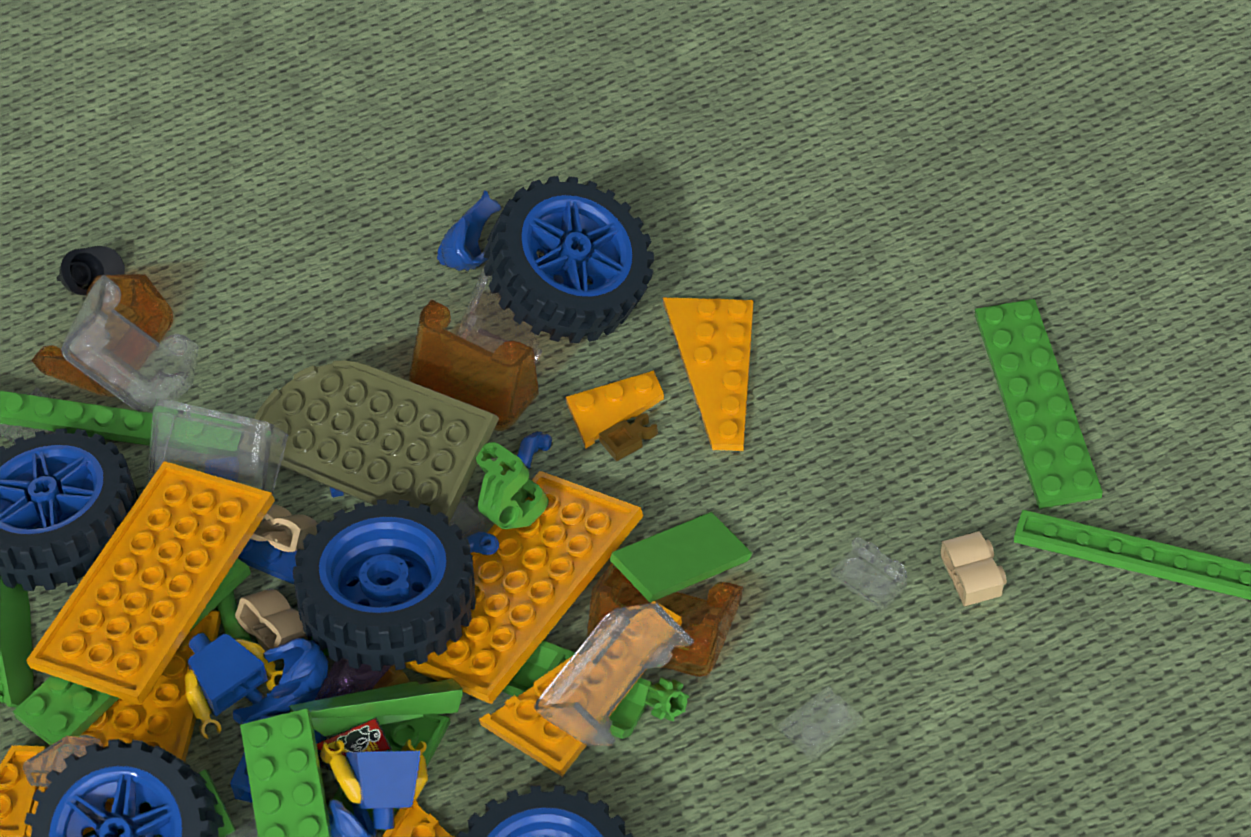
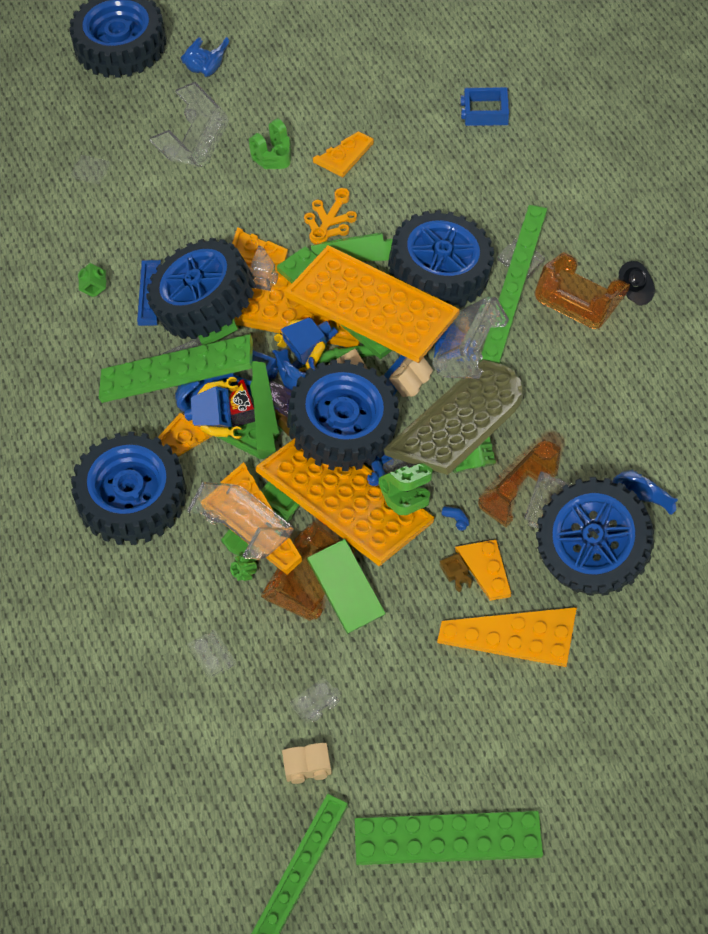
camera: 95 degrees right, 5 degrees up
clear windscreen [62,275,199,414] -> none

